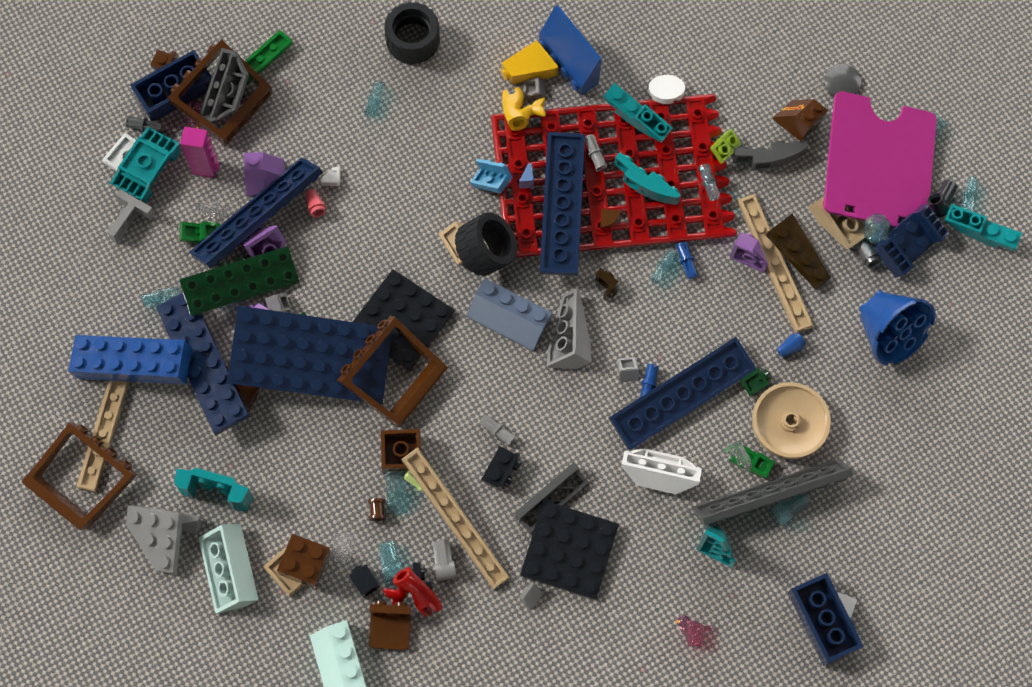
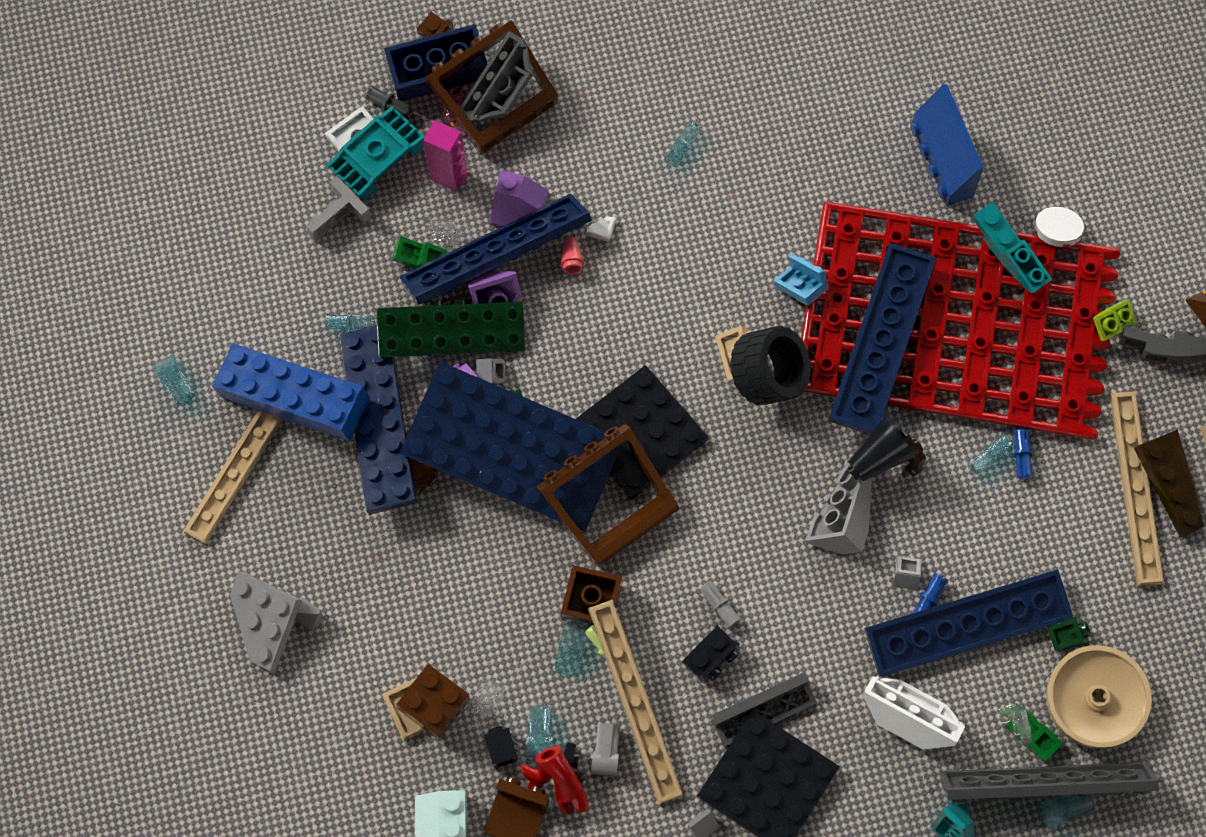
camera: 20 degrees right, 0 degrees up
reddish brown windscreen [21,423,138,530] -> none
teal plate [174,468,254,511] -> none
light aqua slope [199,524,258,614] -> none
green plate [245,30,293,87] -> none
reddish brown bush [368,498,386,521] -> none
black tyre [384,2,440,64] -> none
sand blue slope [466,278,552,351] -> none
yellow slope [501,40,558,84] -> none
yellow piece [502,87,546,131] -> none
medium blue slope [519,163,534,189] -> none
light grey slope [523,77,546,99] -> none
light grey axle [585,135,607,171] -> none
reddish brown tile [600,209,620,229] -> none
teal slope [614,152,681,205] -> none
clear light blue axle [698,164,720,201] -> none
medium lavender slope [730,232,768,273] -> none
blue cone [776,332,806,358] -> none
none -> clear light blue piece [152,354,196,405]
none -> black cone [847,415,919,481]

